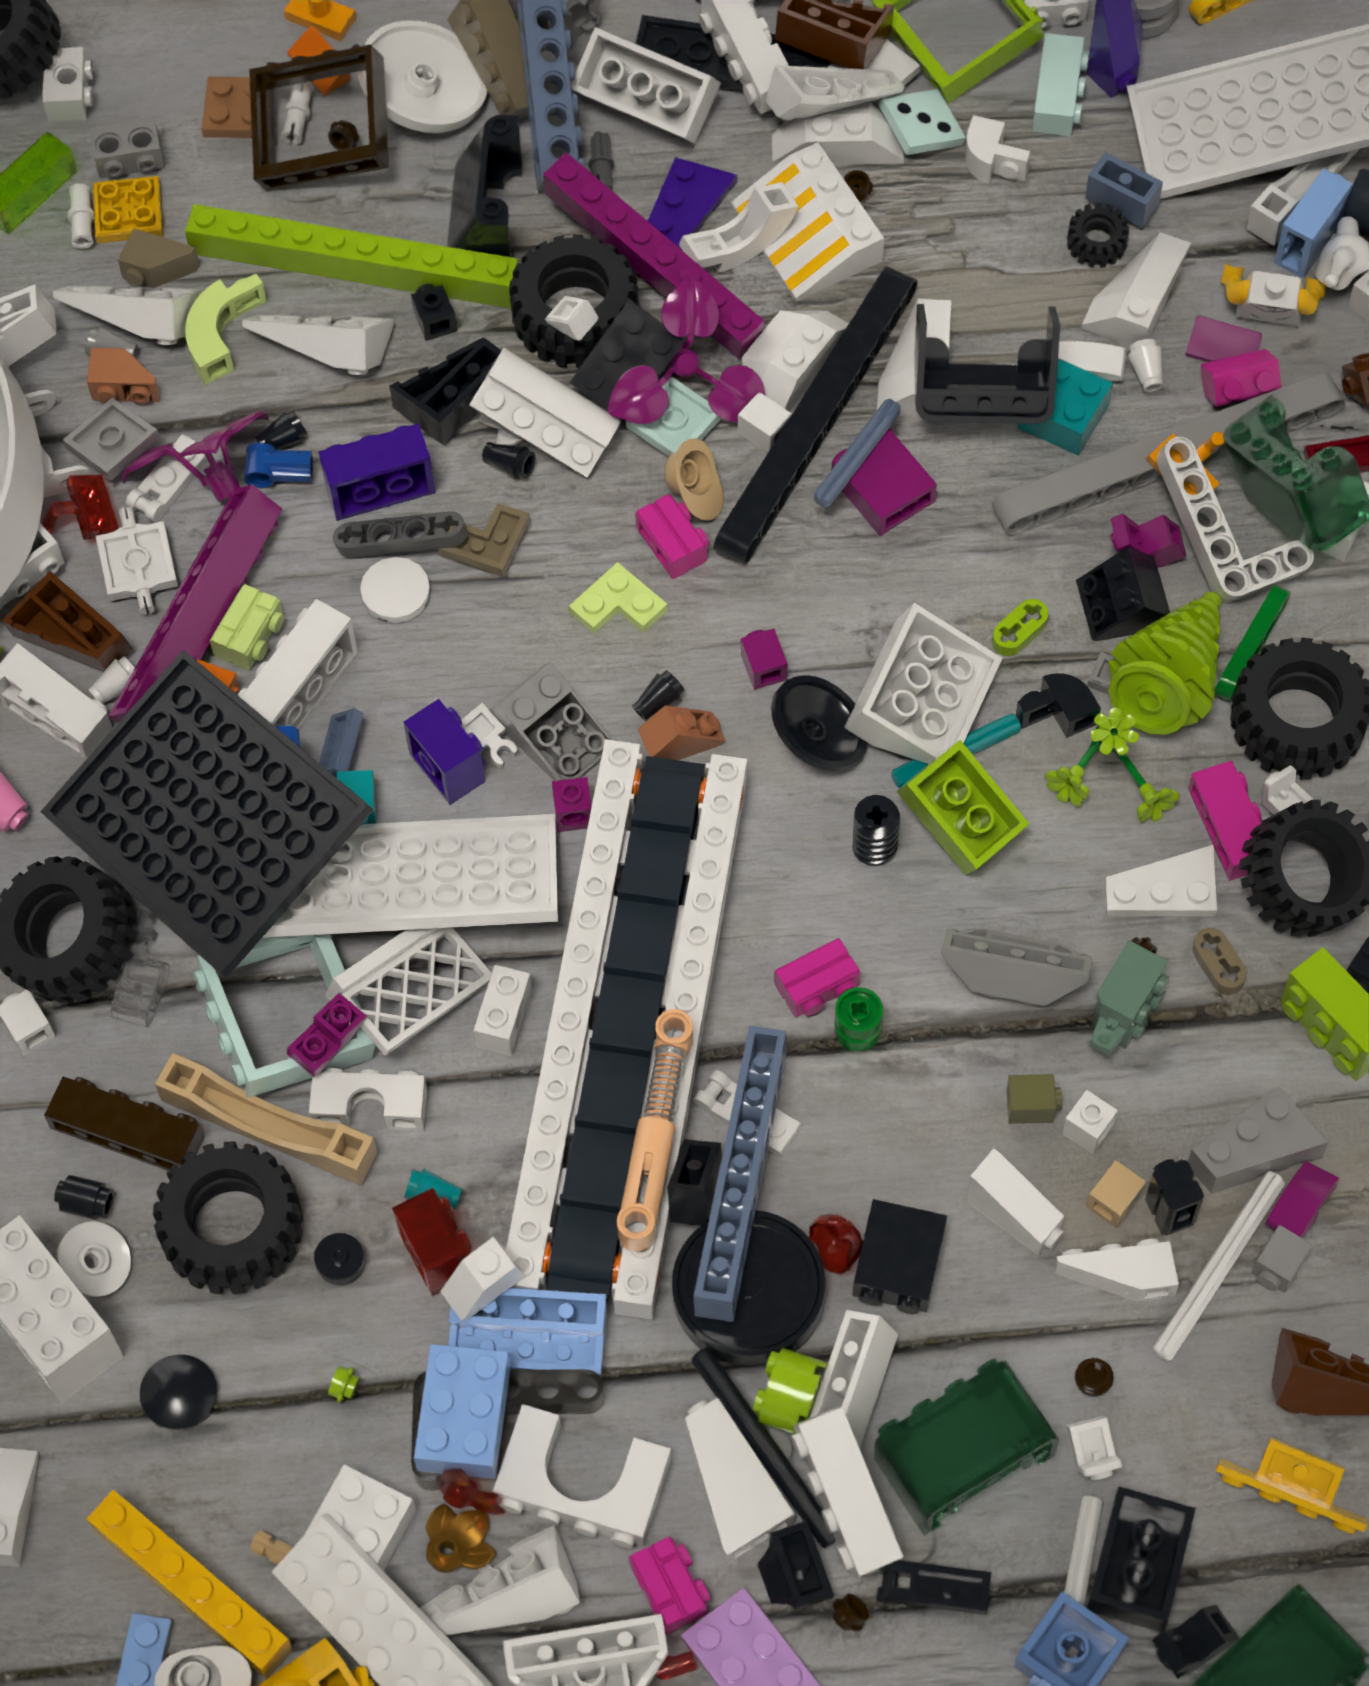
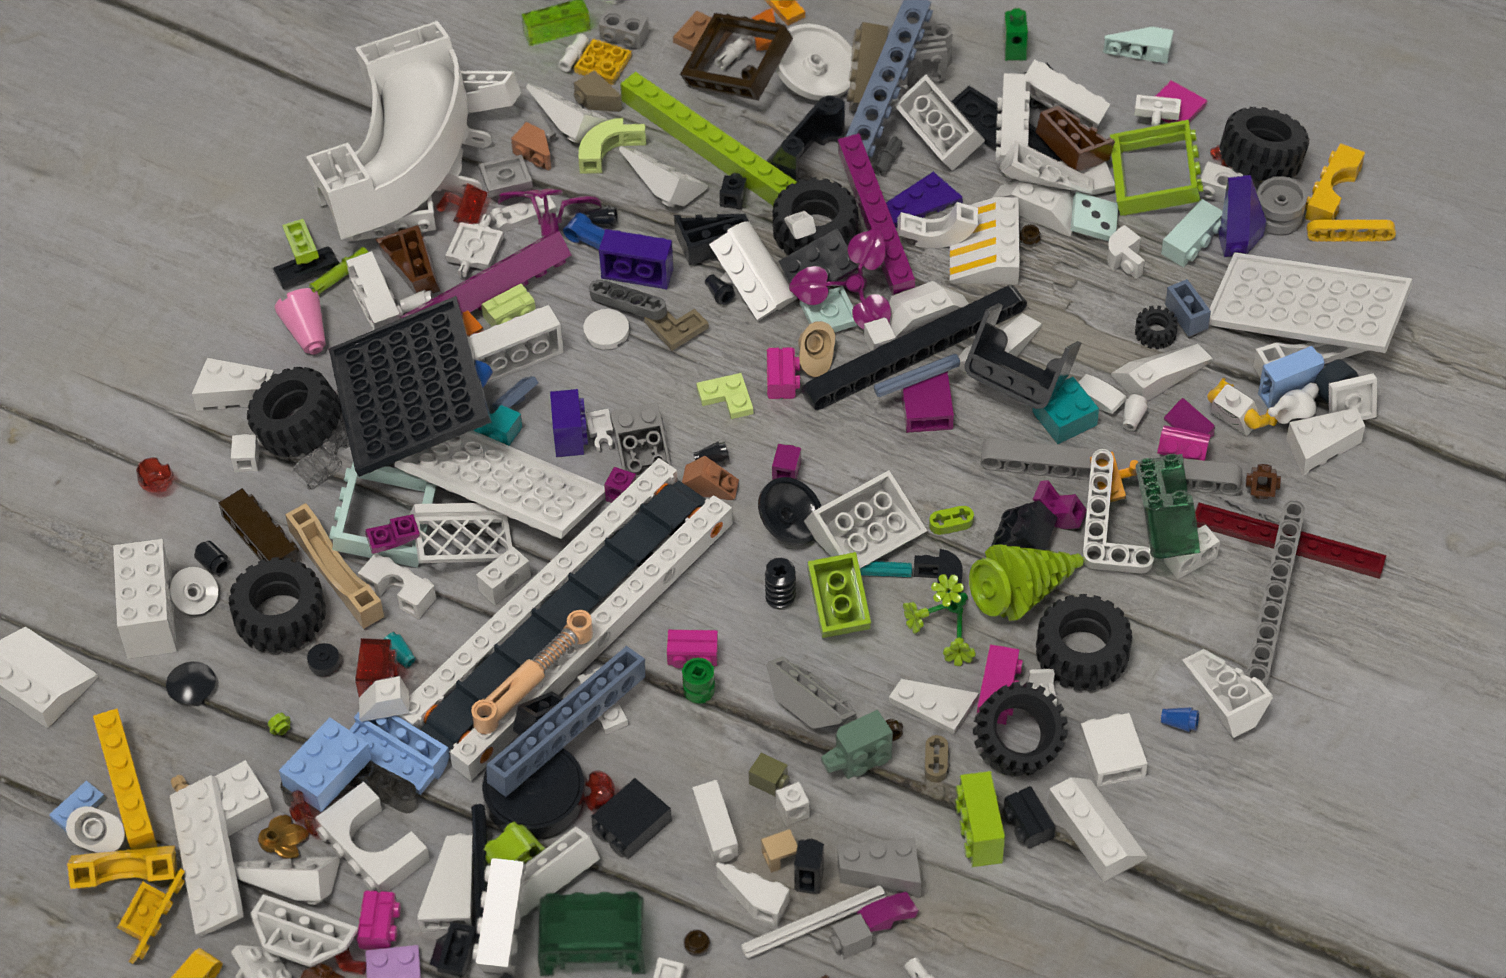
camera: 30 degrees right, 10 degrees down
green beam [1215,584,1291,702] -> none

